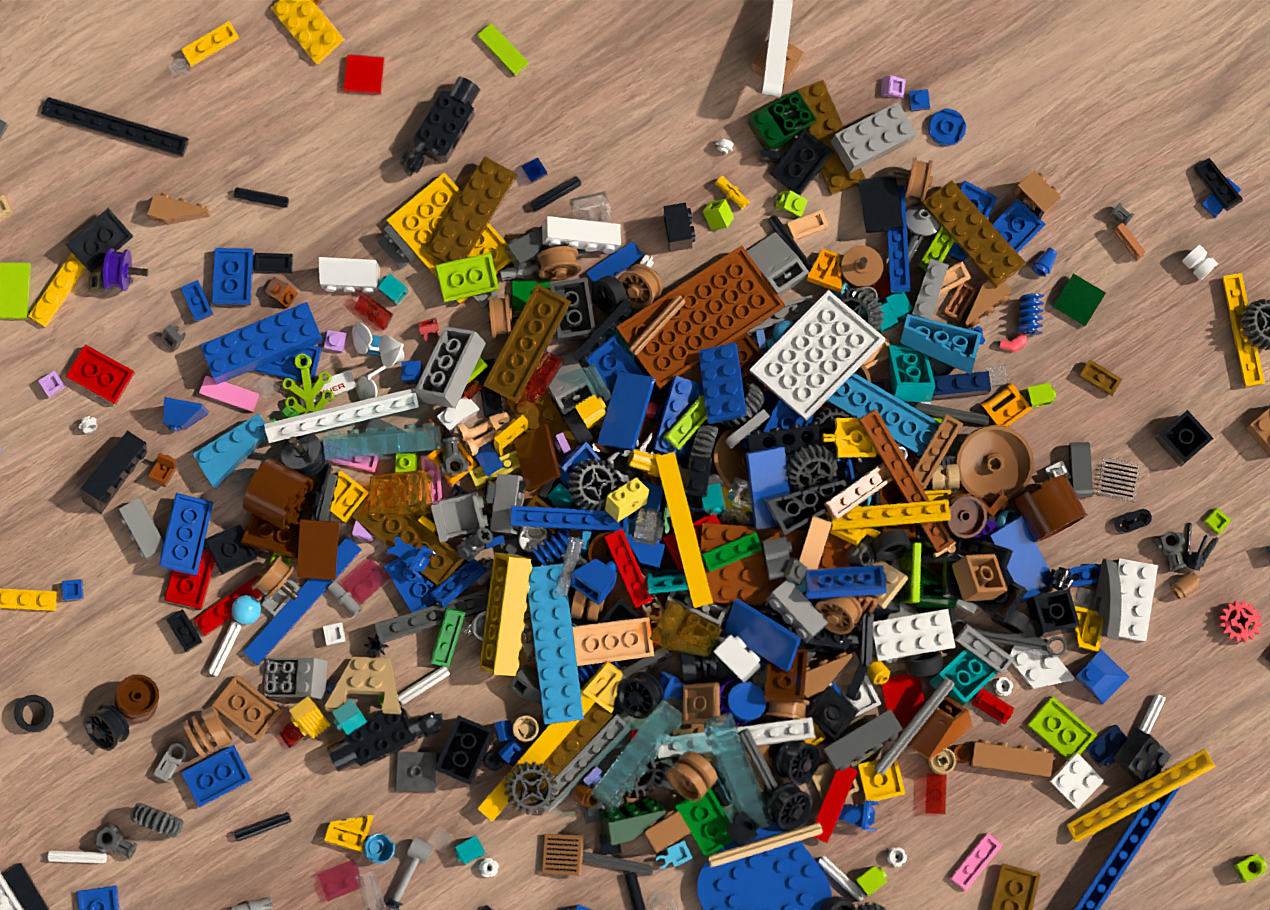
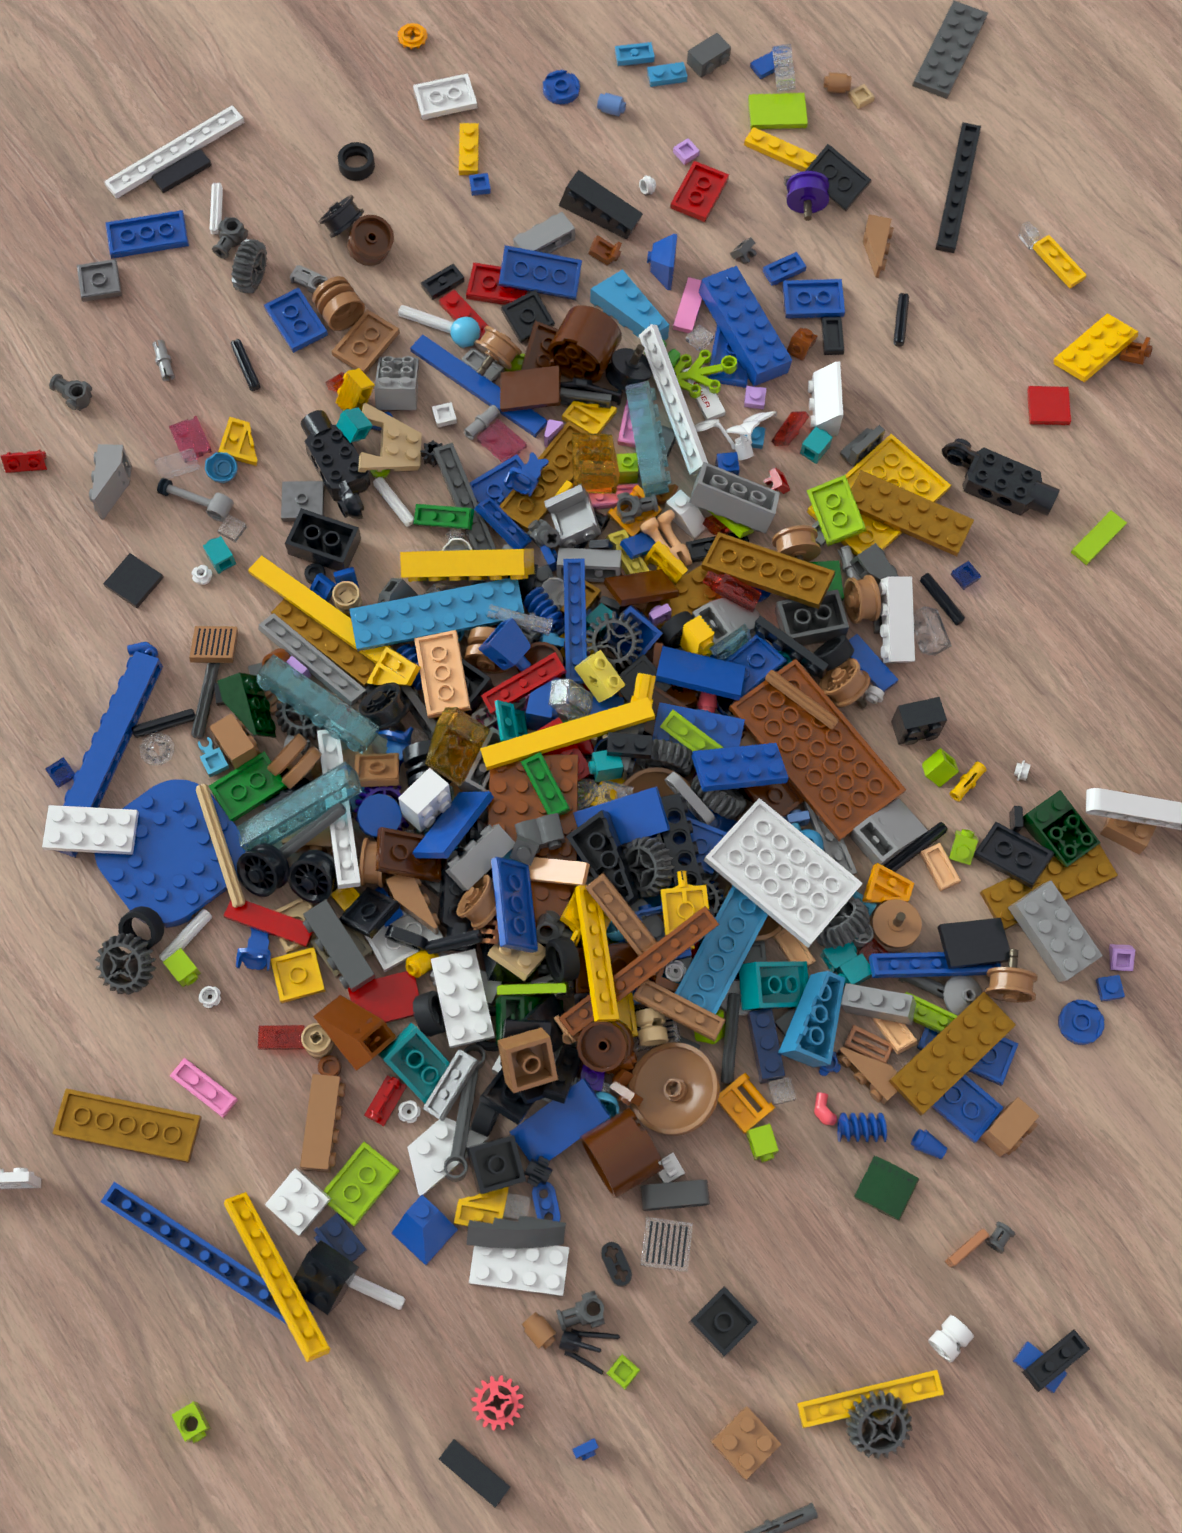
camera: 80 degrees right, 10 degrees down
dark grey gear [504,761,558,815] -> none
black brick [725,810,760,847] -> none
light grey axle [875,678,954,775] -> none
pearl gold plate [1079,359,1122,396] -> none

